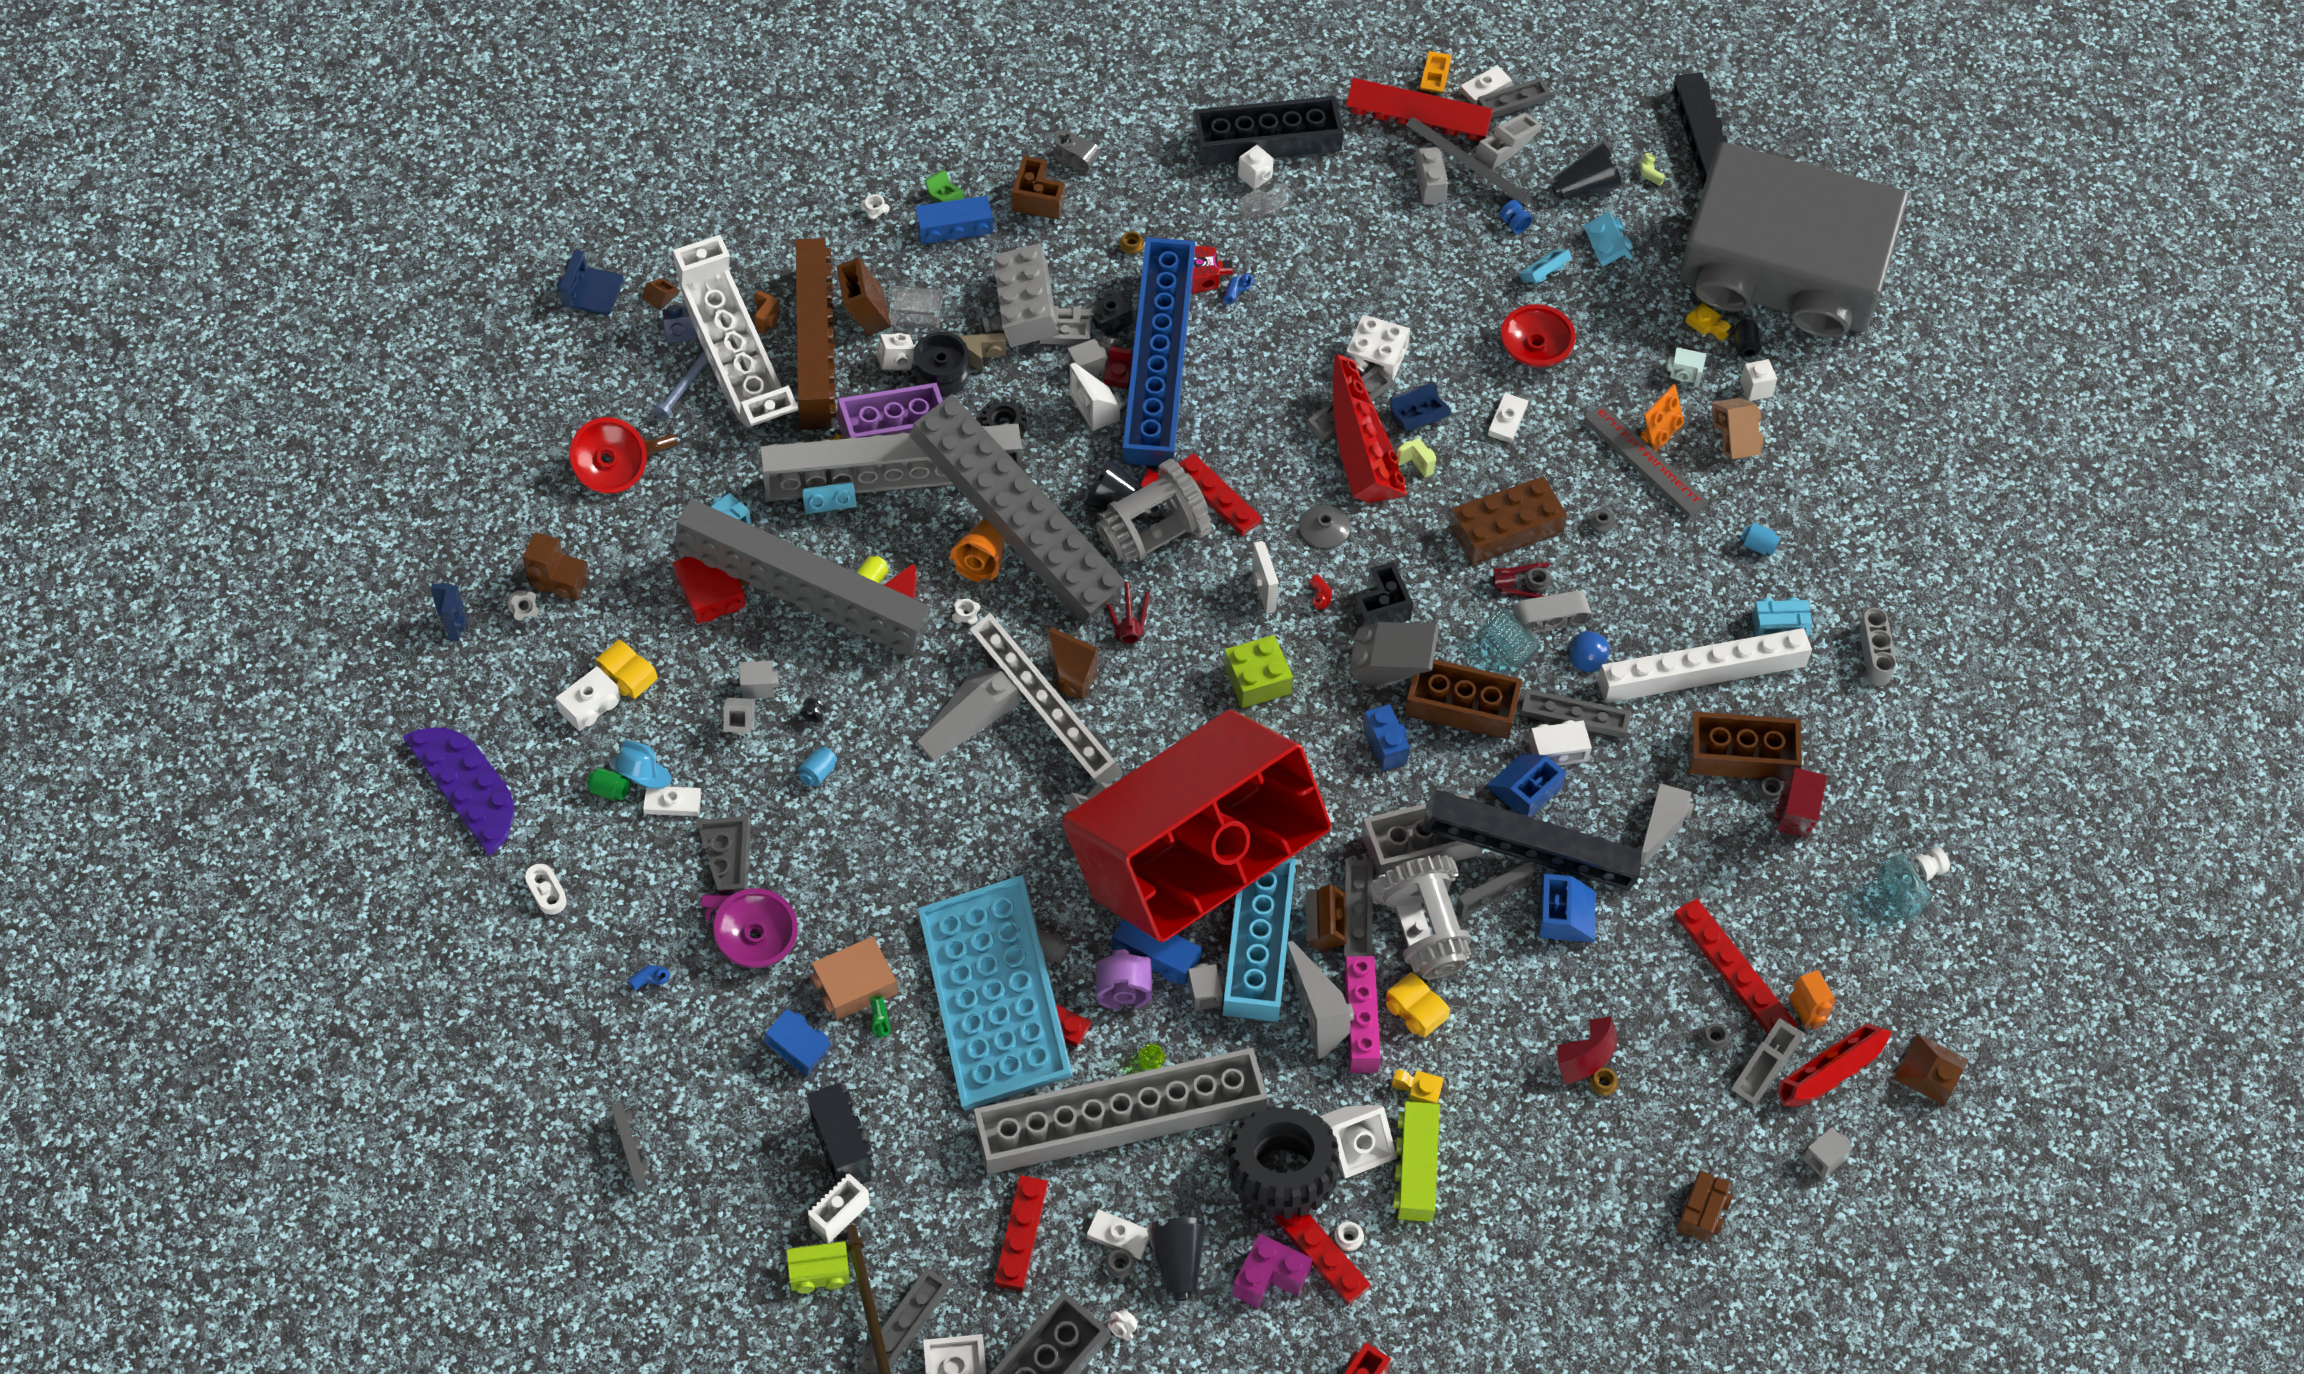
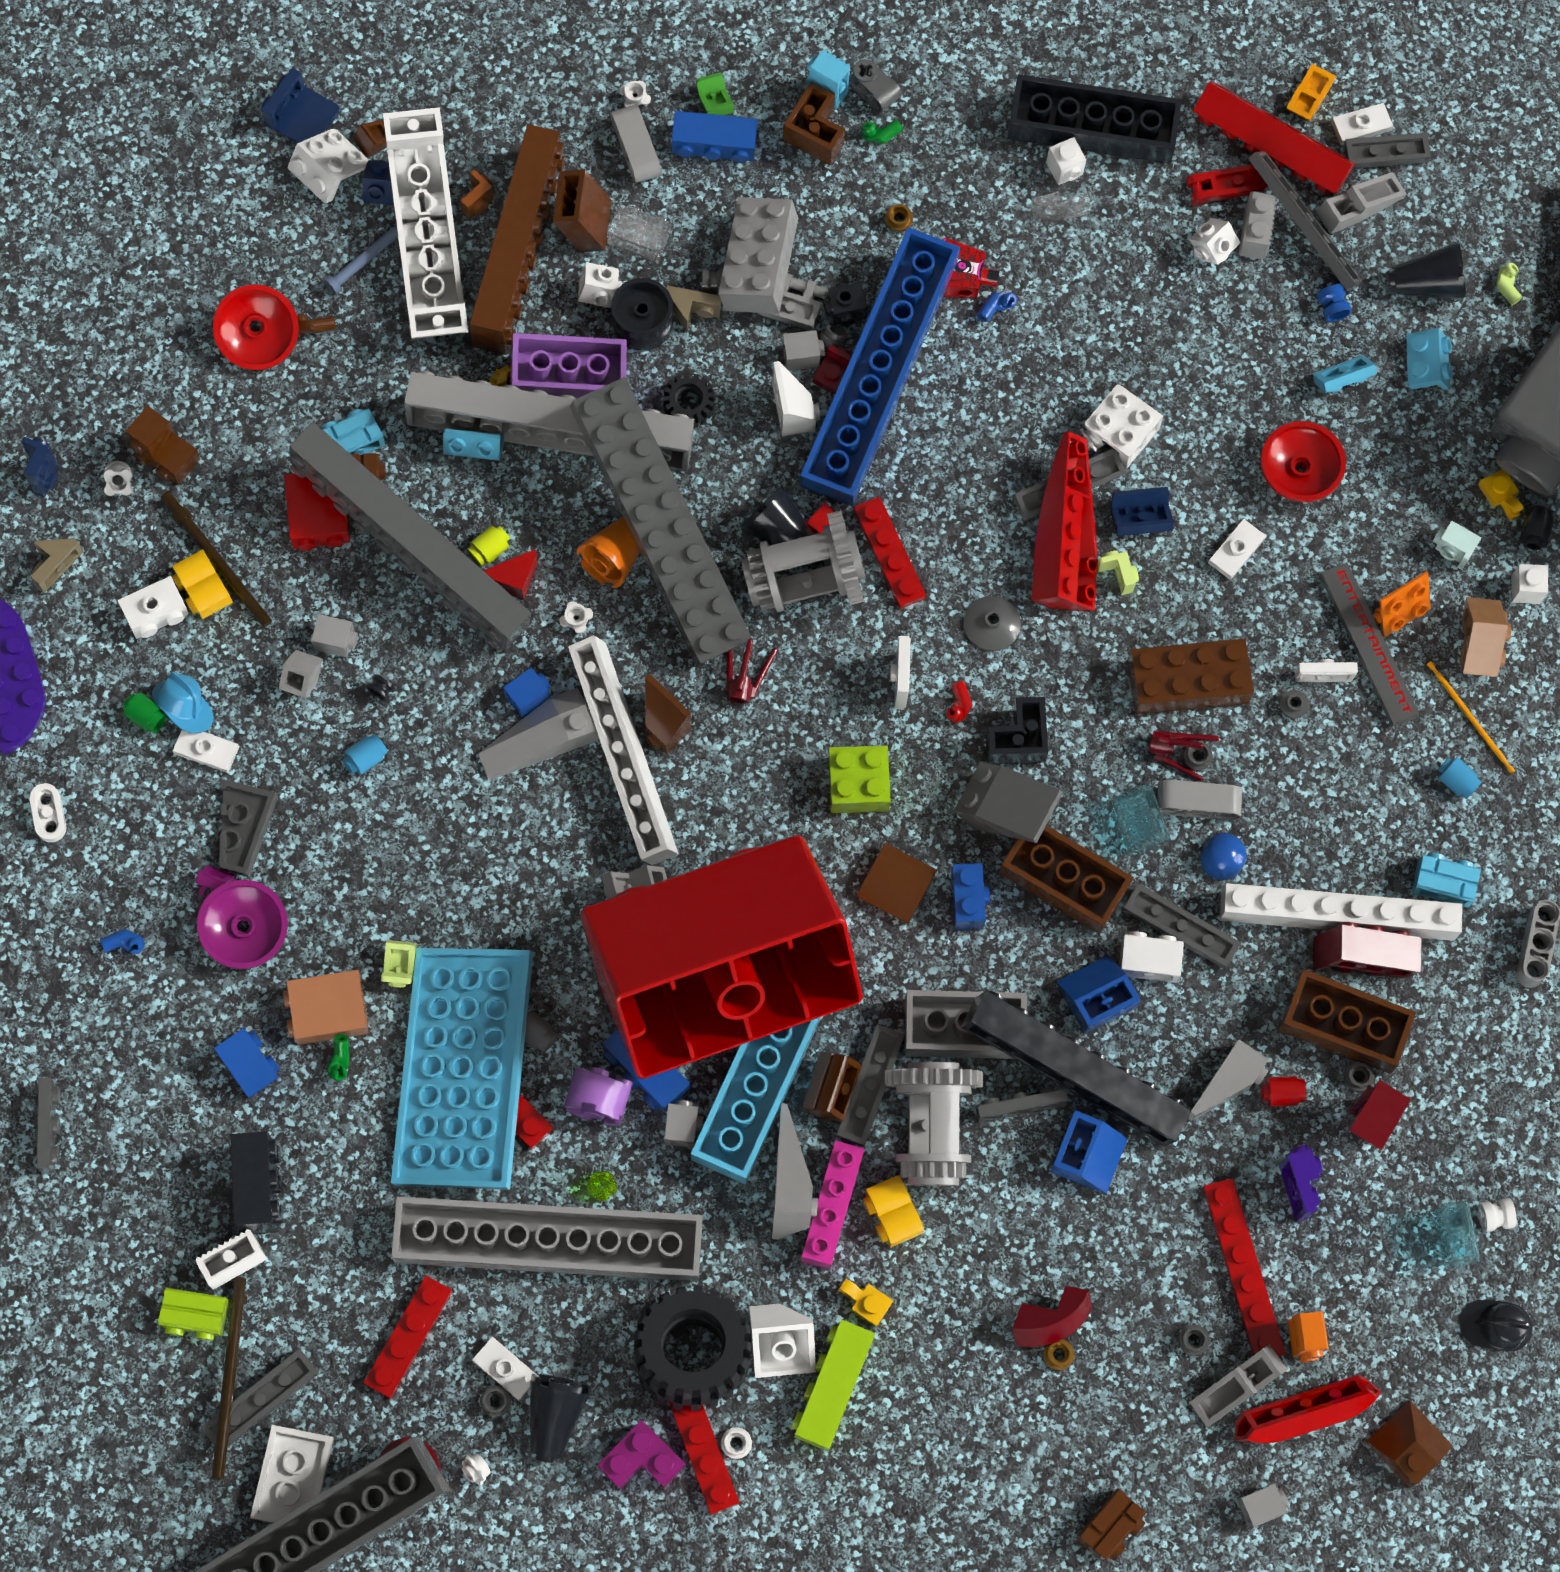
camera: 15 degrees right, 15 degrees up
none -> dark tan slope [31,538,83,593]
none -> dark brown bar [161,491,272,628]
none -> white bracket [287,129,369,204]
none -> yellowish green bracket [381,940,417,987]
none -> blue brick [503,668,550,718]
none -> light grey beam [610,104,662,184]
none -> medium azure brick [806,50,850,111]
none -> reddish brown slope [857,843,938,924]
none -> green arm [861,119,903,144]
none -> red plate [1186,164,1268,206]
none -> white brick [1189,218,1240,264]
none -> red brick [1261,1076,1306,1107]
none -> dark purple plate [1279,1145,1322,1223]
none -> white plate [1295,659,1358,682]
none -> wedge [1313,922,1421,978]
none -> light orange piece [1427,661,1515,774]
none -> black piece [1459,1299,1533,1351]

